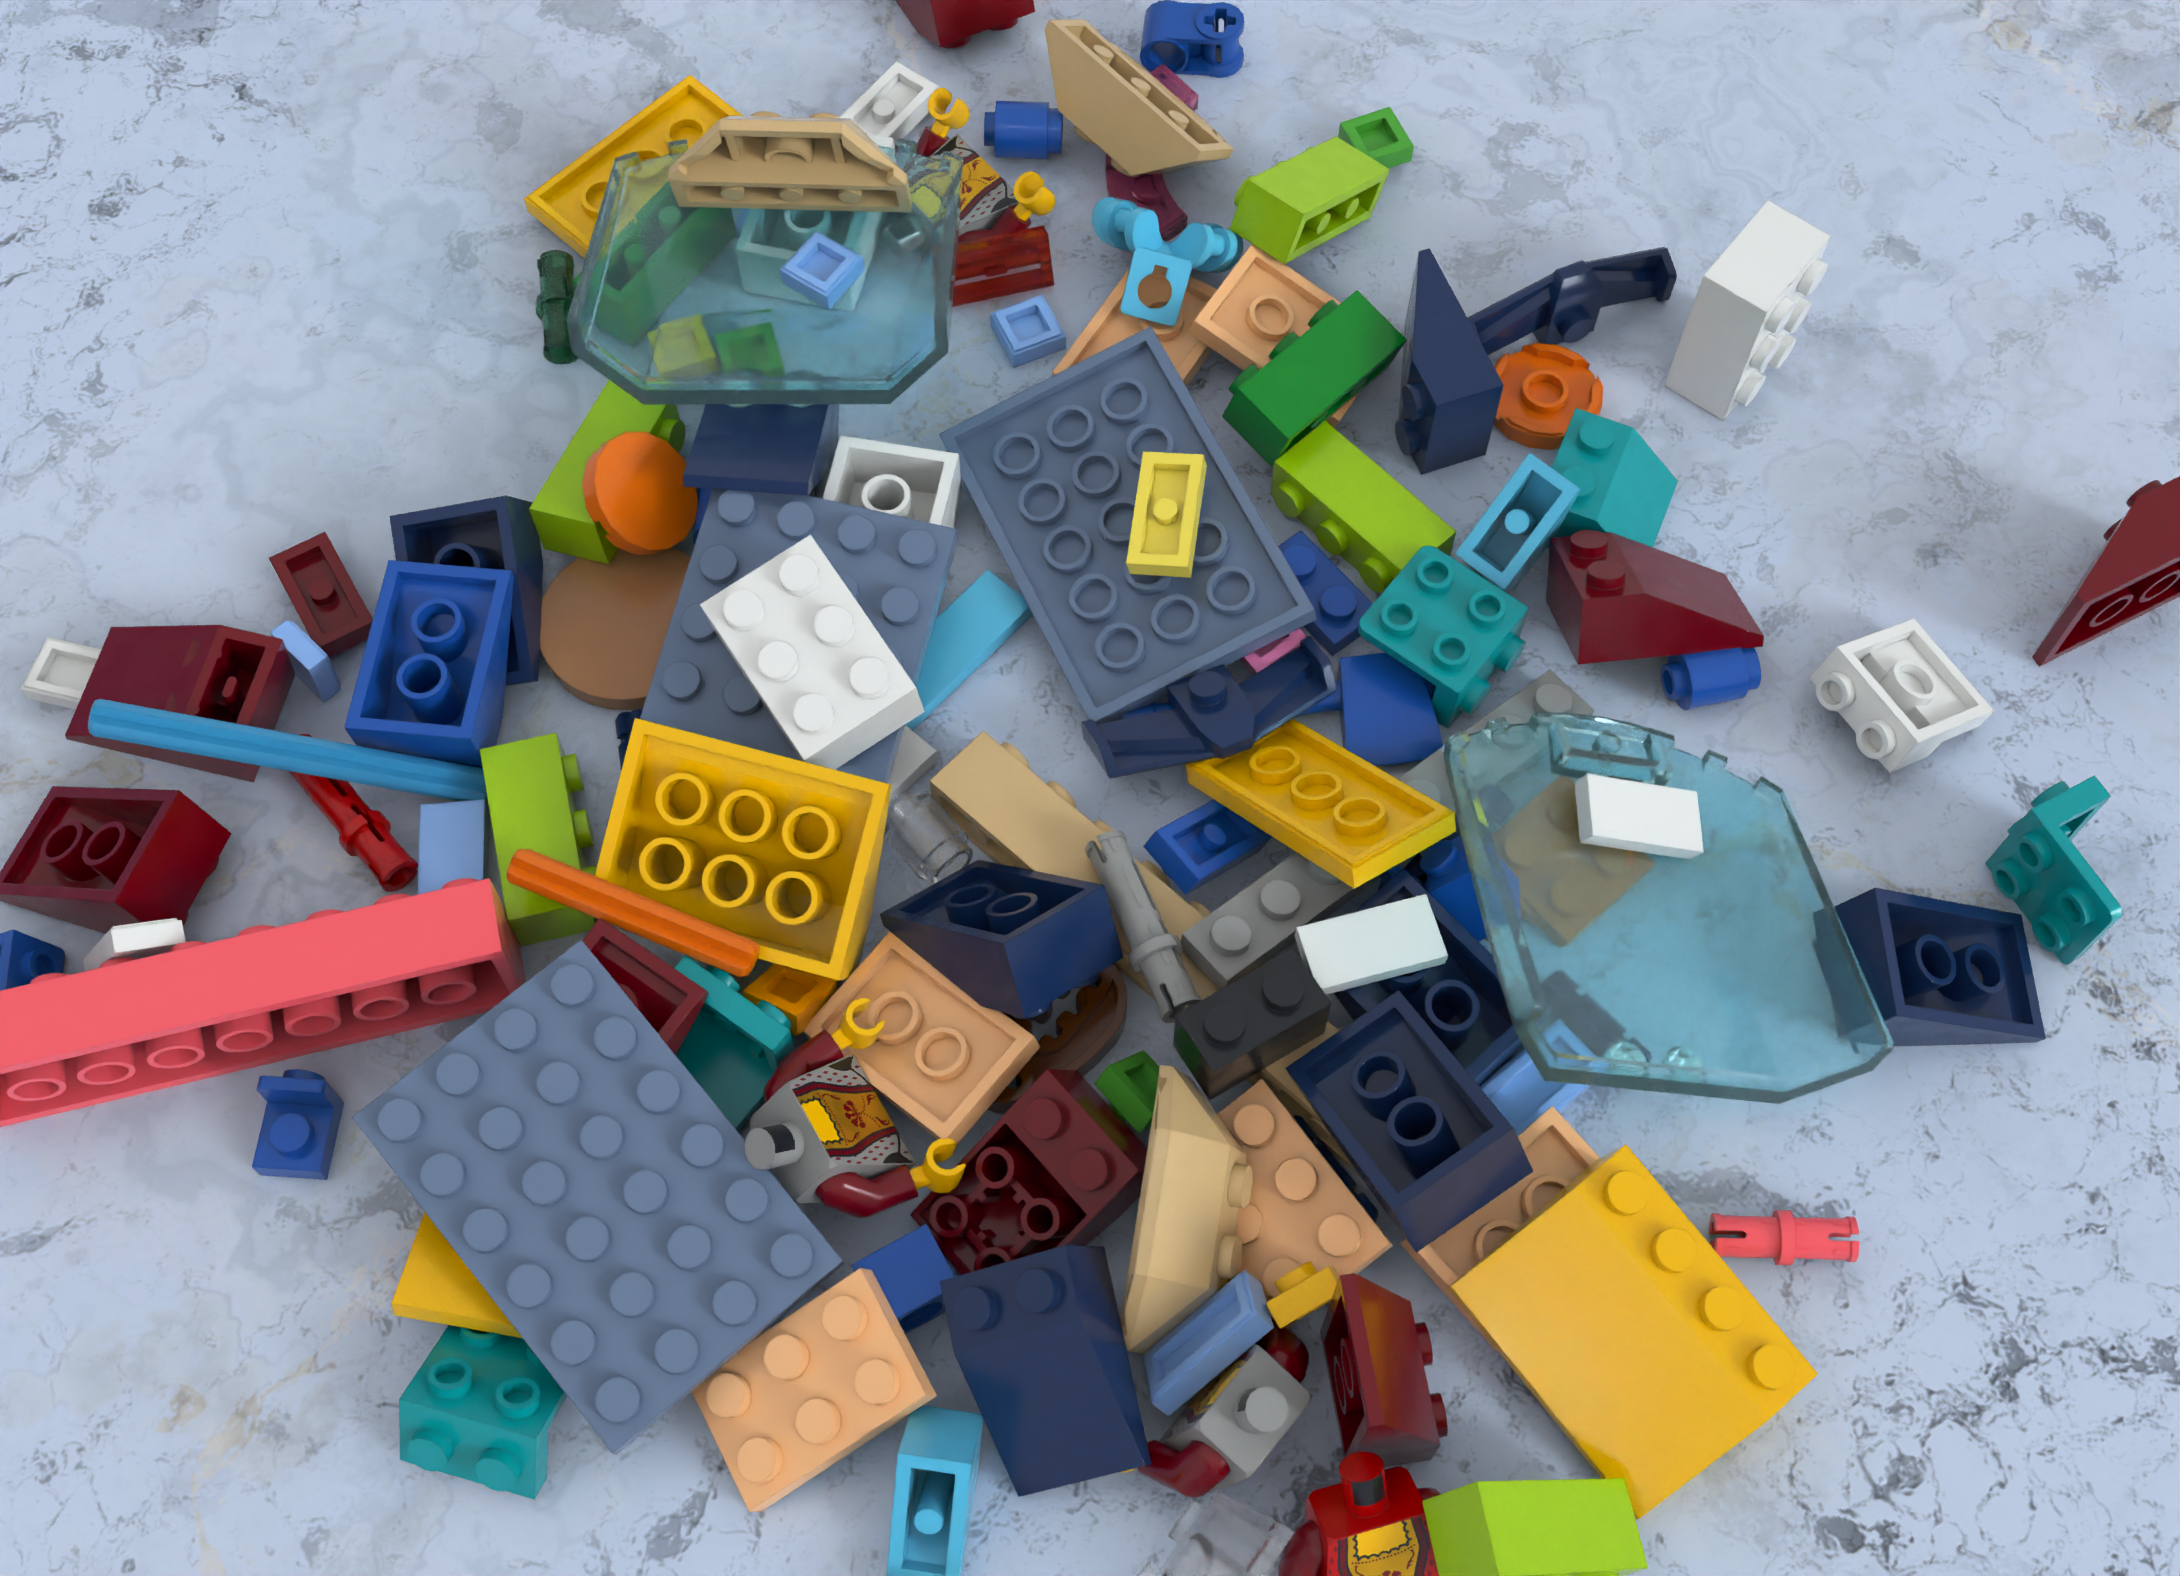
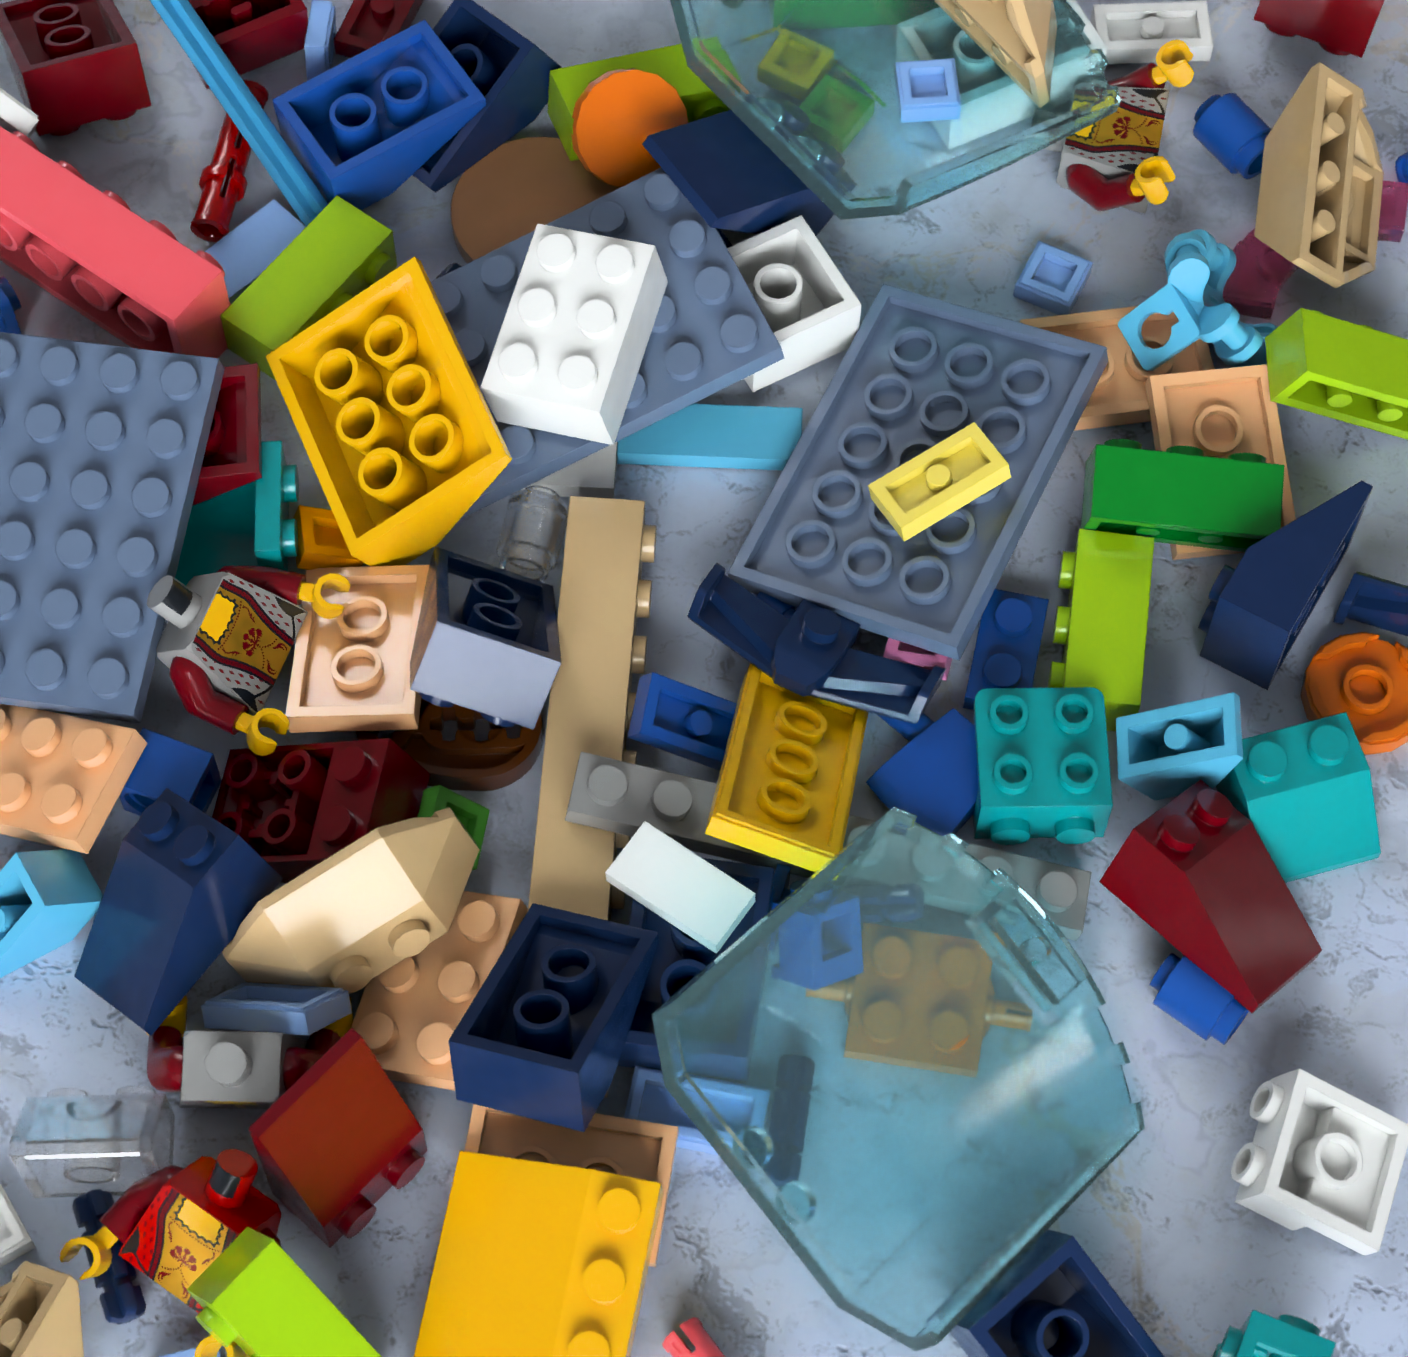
camera: 50 degrees right, 0 degrees up
orange axle [506,849,760,977] -> none
clear red tile [932,225,1054,308] -> none
light grey pin [1085,830,1202,1023] -> none
black brick [1173,948,1331,1100] -> none
yellow plate [1266,1261,1339,1329] -> none
white tile [1574,774,1704,859] -> none

